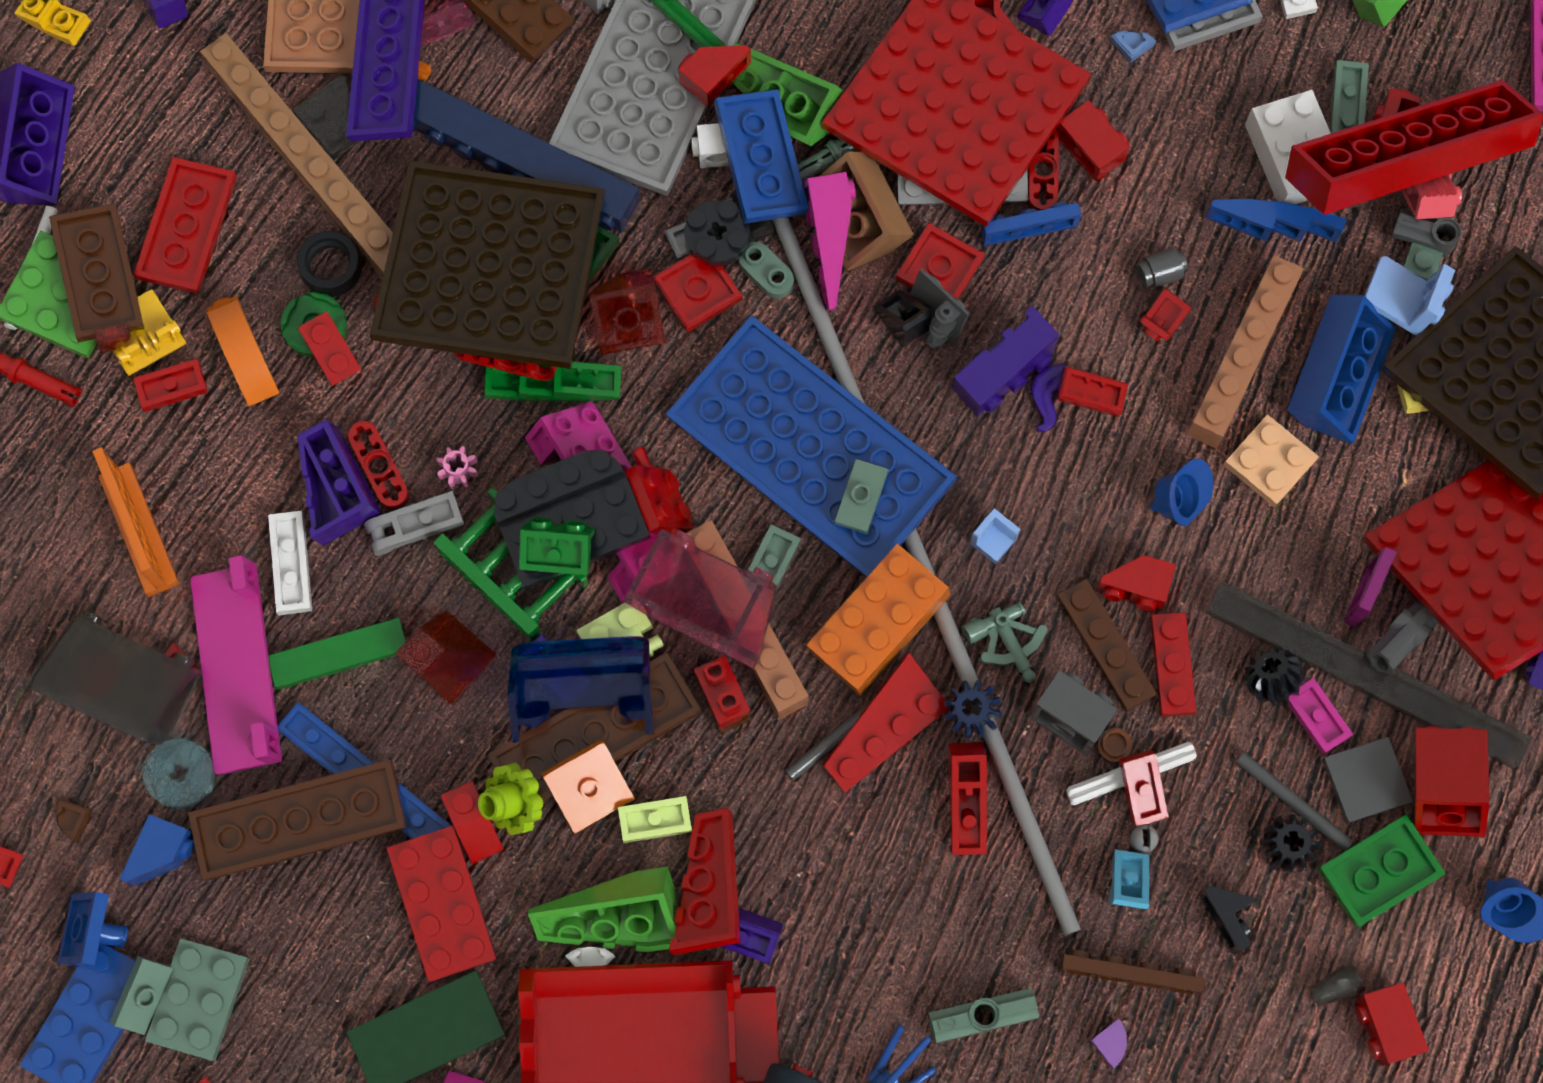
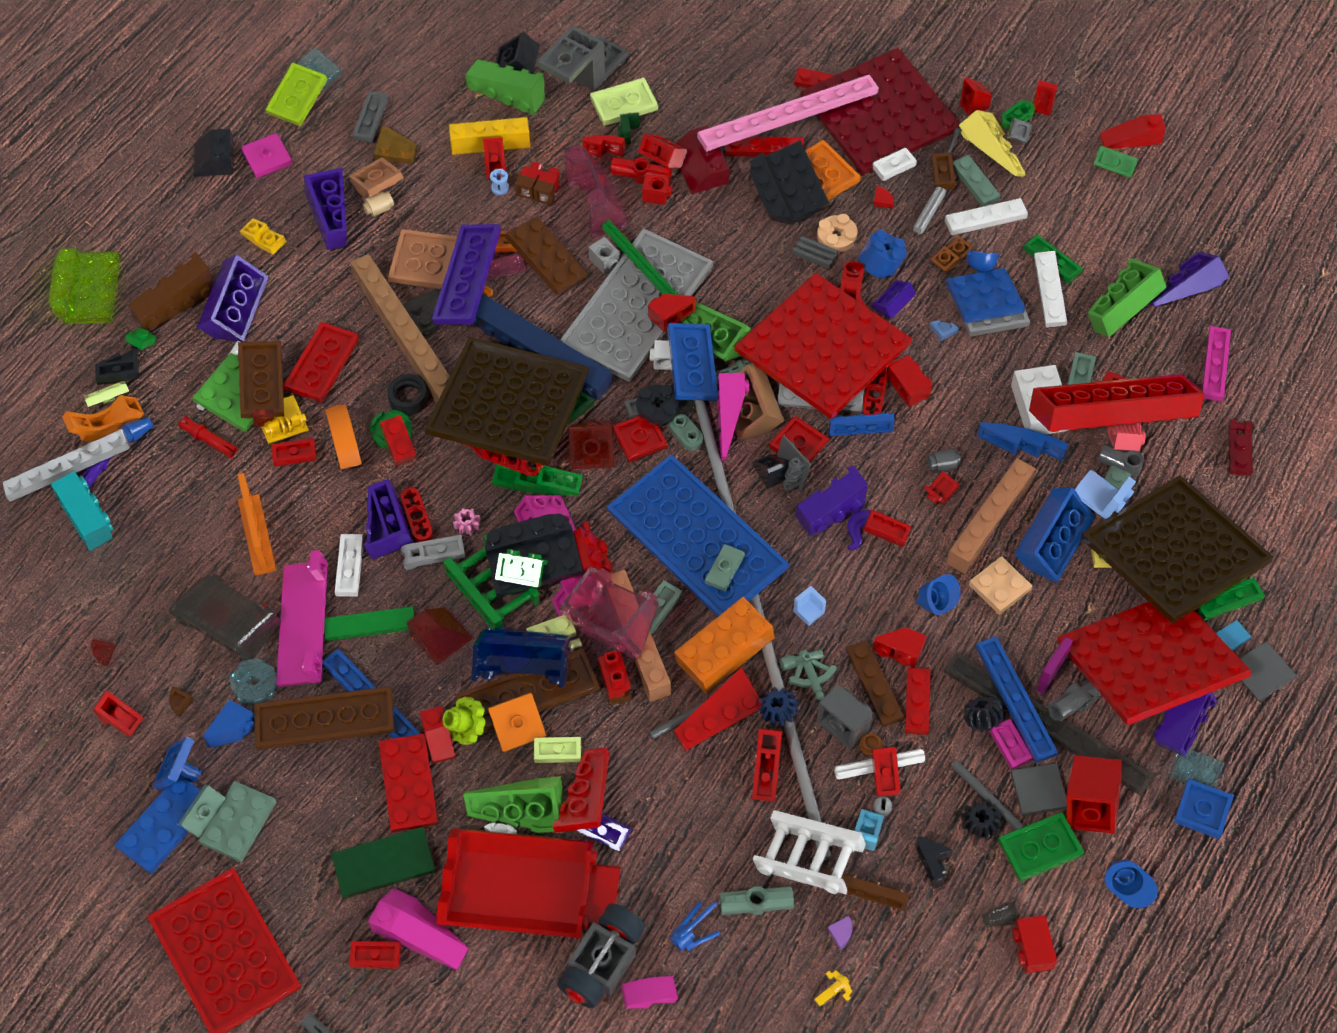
camera: 10 degrees right, 15 degrees down
none -> white fence [753,810,866,894]
none -> blue tile [975,636,1058,763]

